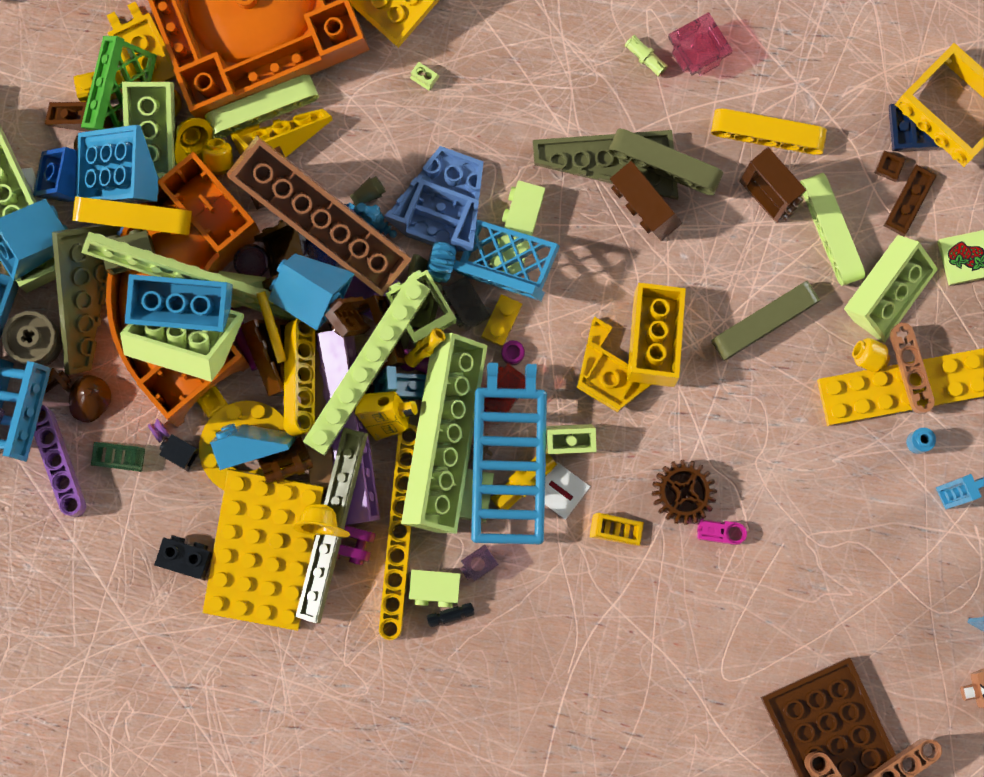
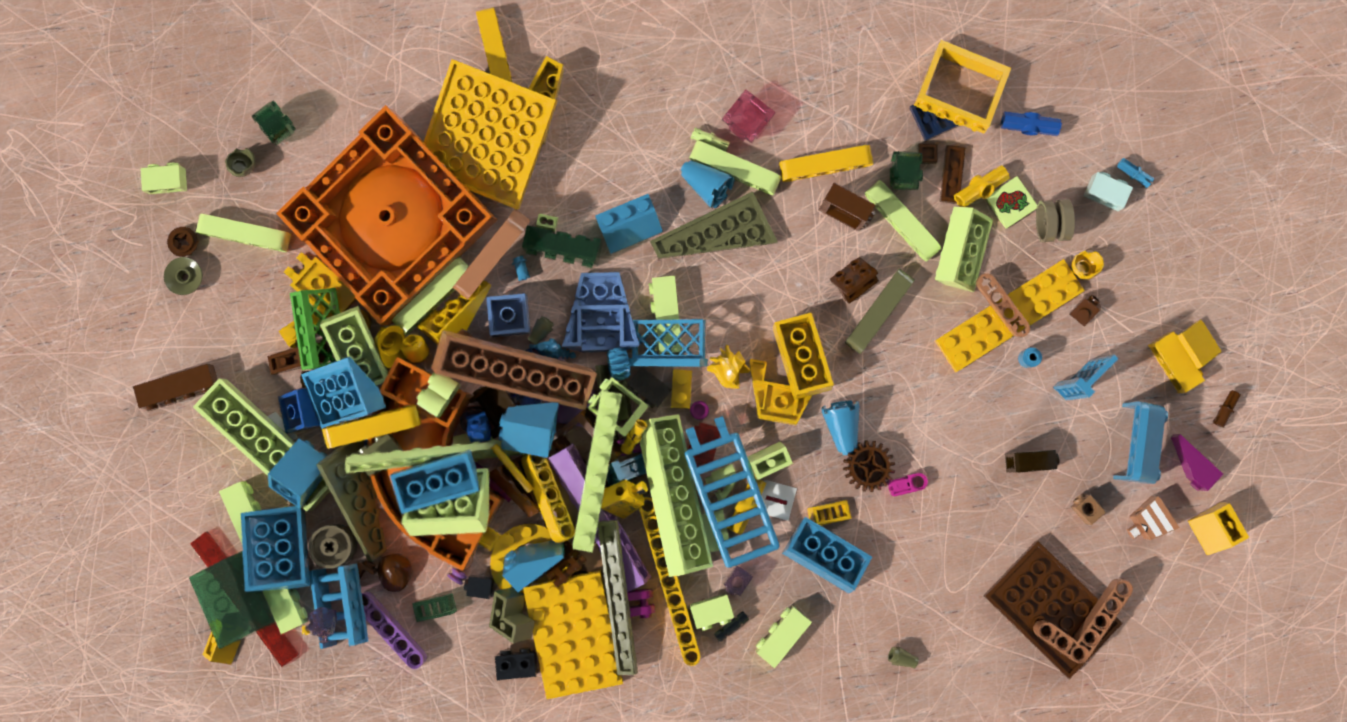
camera: 20 degrees left, 5 degrees up
yellow piece [293,504,350,537] -> none
reddish brown bracket [325,297,370,337] -> none
olive beam [608,128,723,195] -> none
reddish brown wedge [610,161,682,241] -> none
yellow head [852,338,890,372] -> none
none -> yellowish green brick [417,372,461,418]
none -> nougat beam [452,209,530,300]
none -> blue brick [466,412,491,443]
none -> medium blue brick [486,293,531,337]
none -> olive brick [489,587,534,643]
none -> dark azure pin [512,256,530,281]
none -> clear green wedge [522,225,602,269]
none -> dark azure slope [595,194,663,254]
none -> dark azure cone [681,160,735,209]
none -> yellowish green beam [689,141,782,195]
none -> yellowish green plant [705,464,736,501]
none -> yellow hair [707,345,750,389]
none -> yellowish green brick [755,606,812,668]
none -> dark azure slope [782,517,872,594]
none -> dark azure cone [821,401,860,455]
none -> reddish brown bracket [830,257,879,304]
none -> olive cone [888,646,919,669]
none -> clear green brick [890,151,923,190]
none -> yellow piece [954,165,1010,207]
none -> dark brown slope [1005,450,1059,473]
none -> medium nougat brick [1071,494,1106,525]

